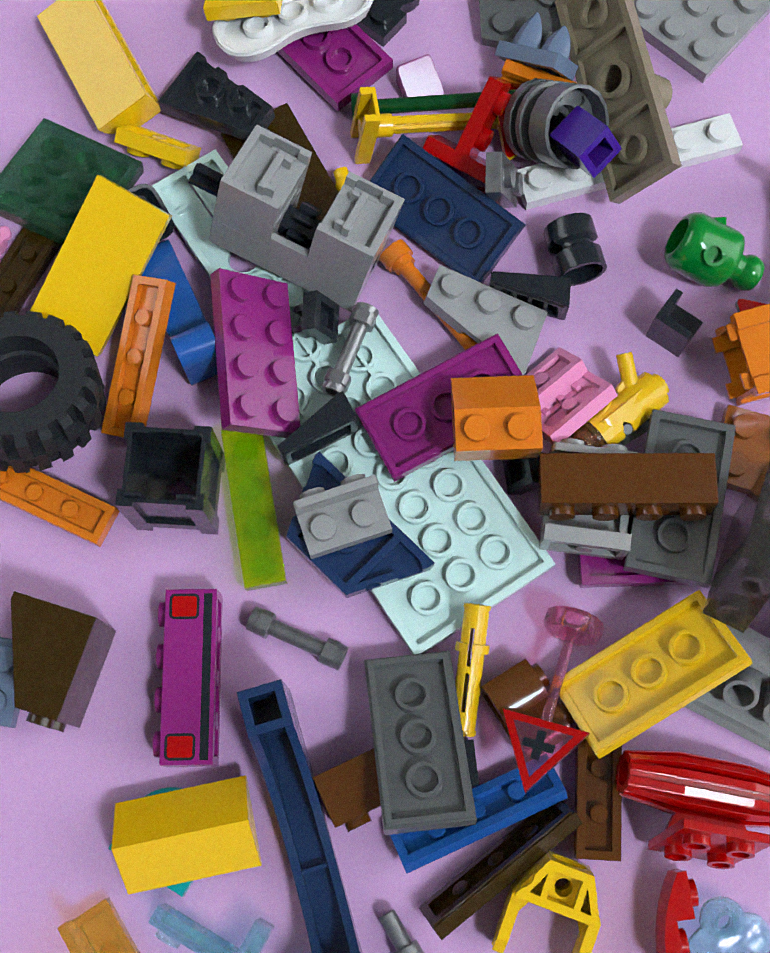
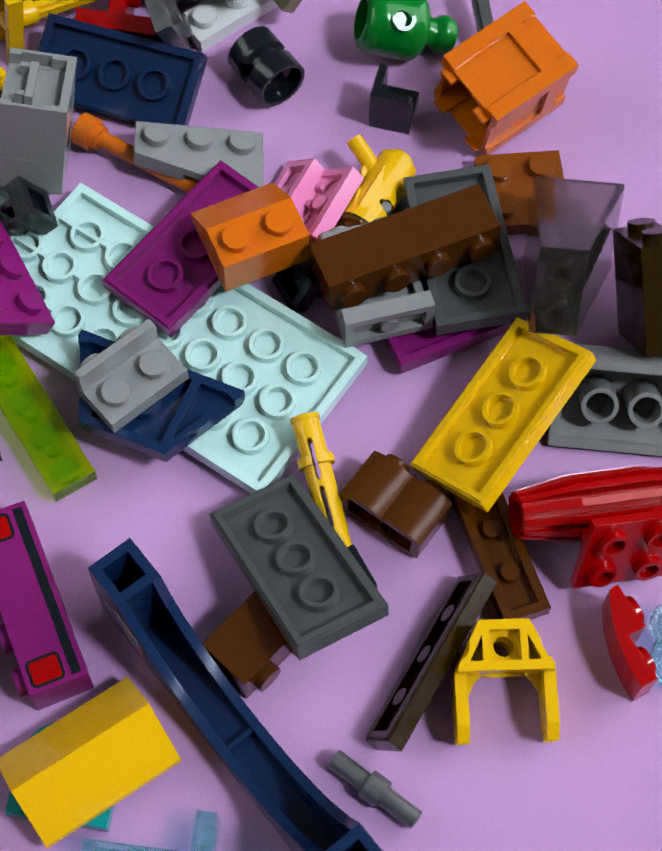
camera: 25 degrees left, 10 degrees down
flat silver bar [246,606,349,670] -> none
black slope [278,391,358,466] -> none
flat silver bar [321,302,379,397] -> none
blue plate [390,755,568,874] -> none
black slope [489,271,571,320] -> none
clear pink piece [502,606,604,794] -> none

